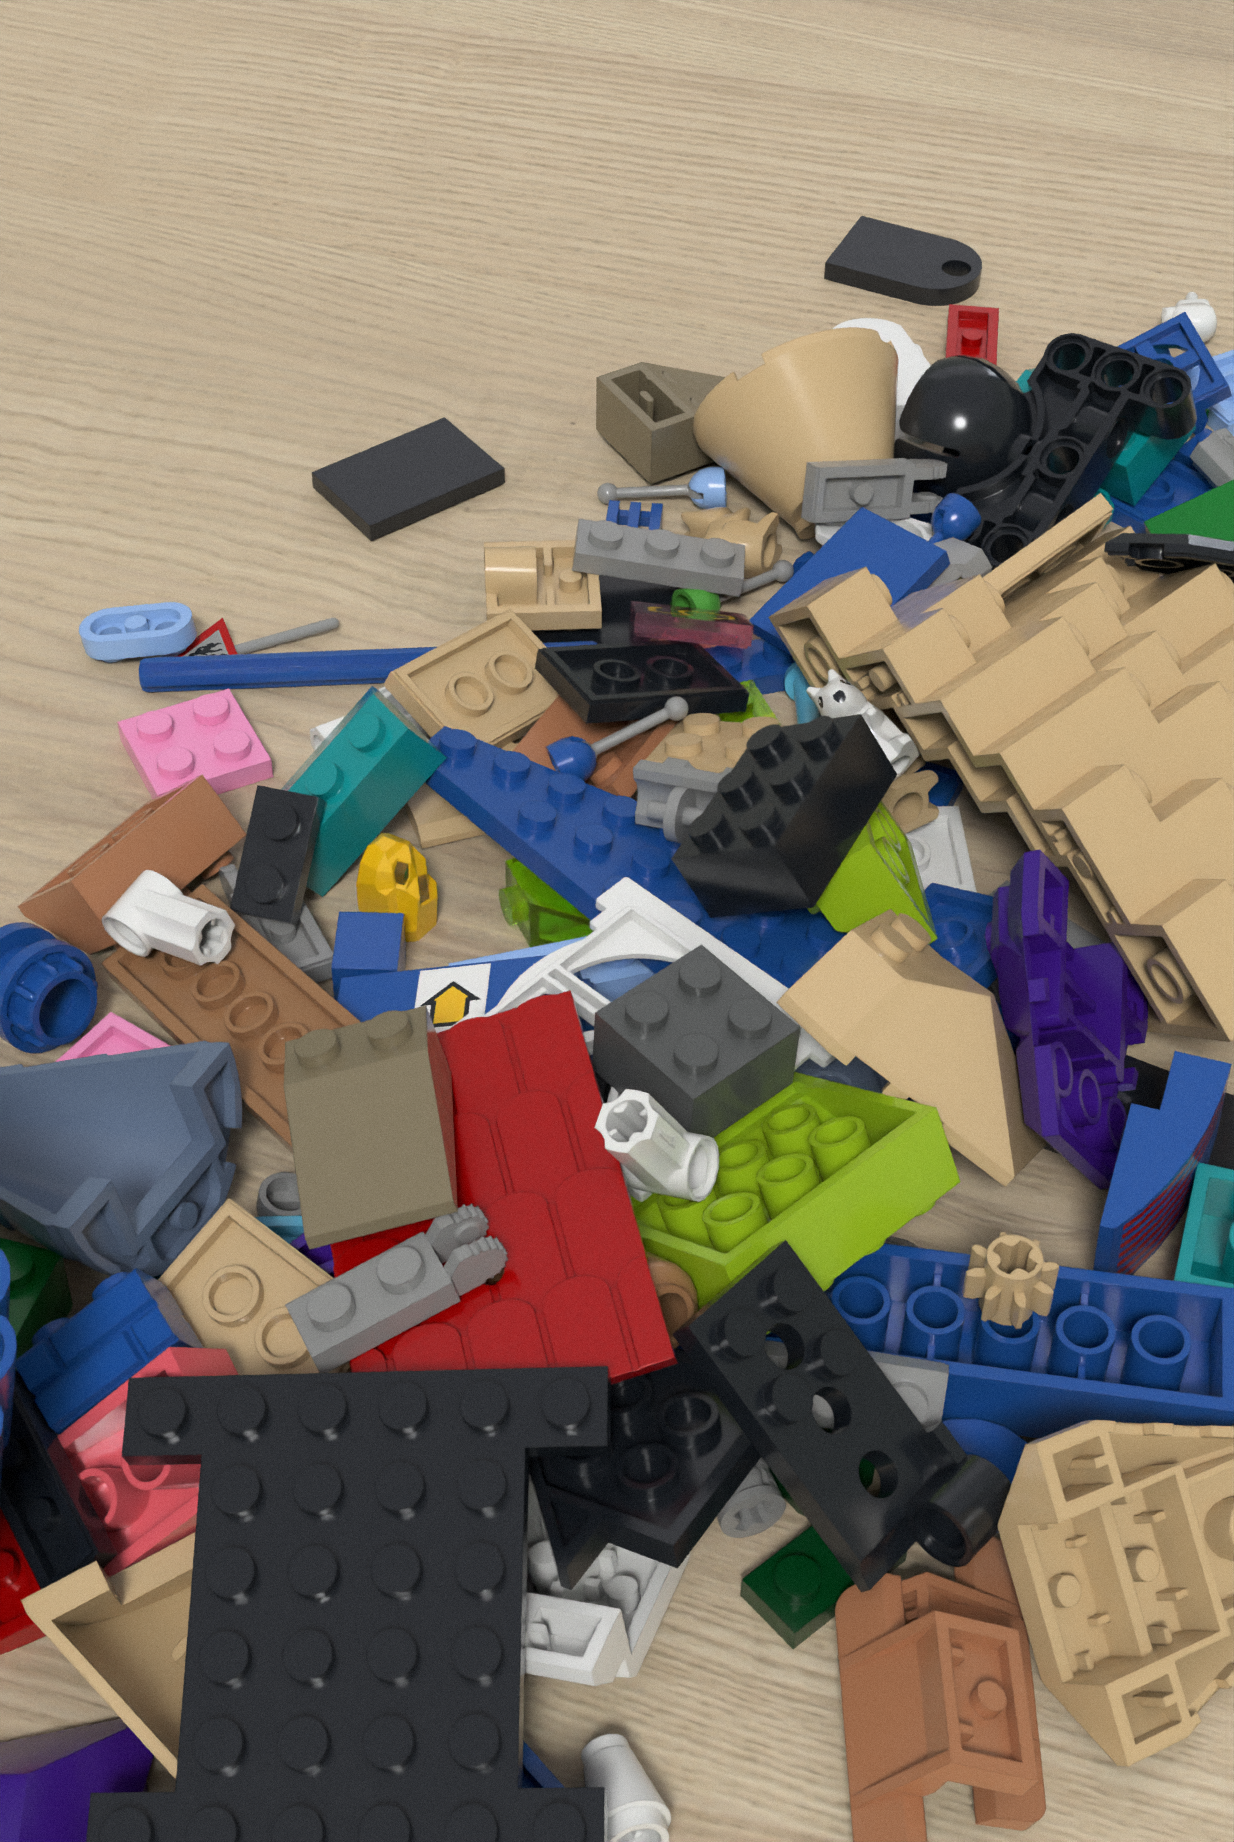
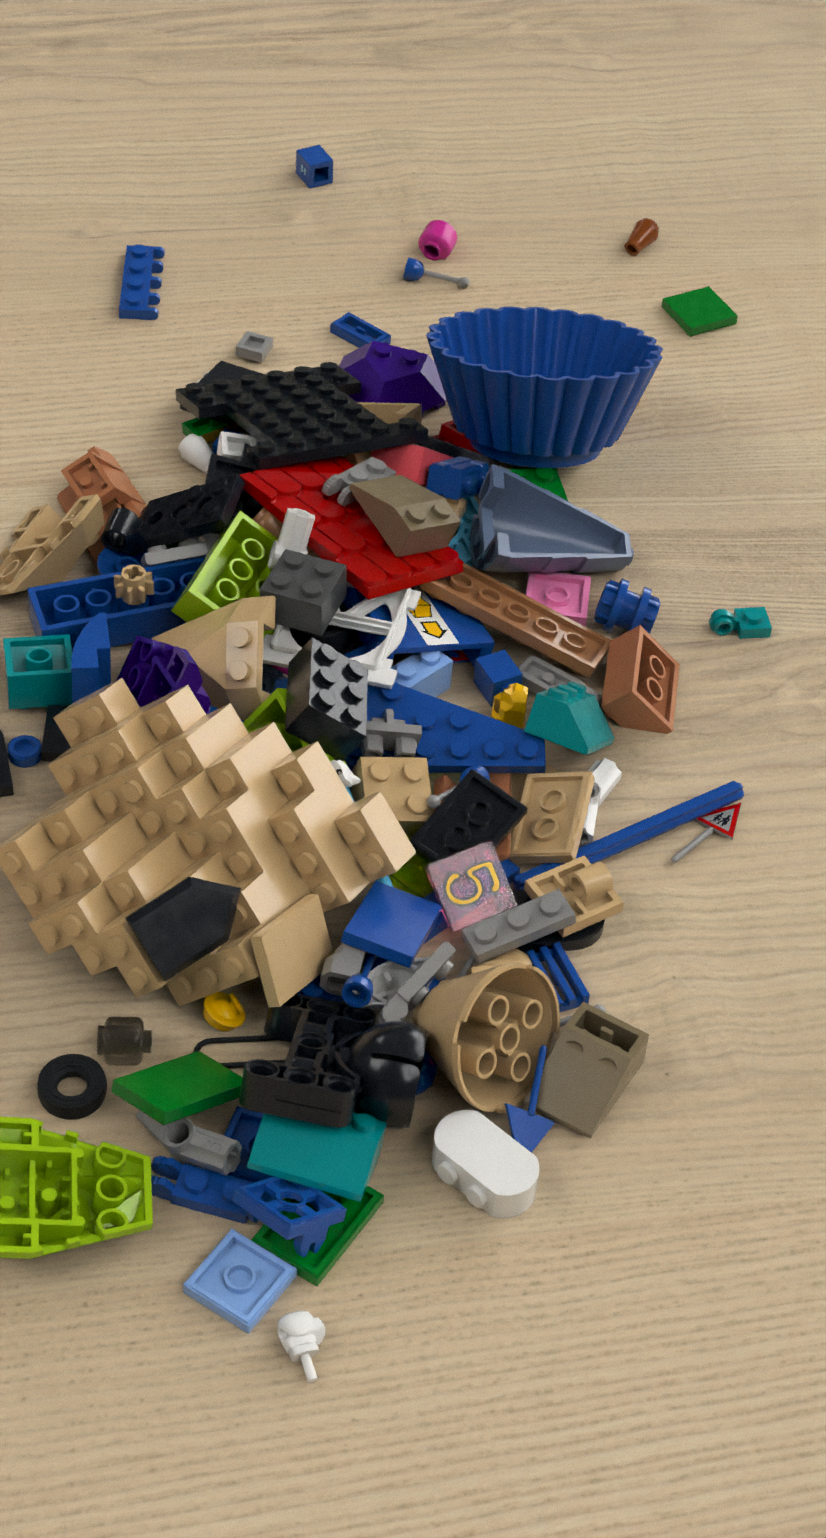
camera: 150 degrees right, 0 degrees up
light blue plate [79,602,197,663] -> none
white piece [102,870,235,966] -> none
bright pink plate [117,688,273,799] -> none
black plate [230,785,325,925] -> none
black tile [312,417,505,541] -> none
black tile [824,216,982,306] -> none
red hinge [945,304,999,365] -> none

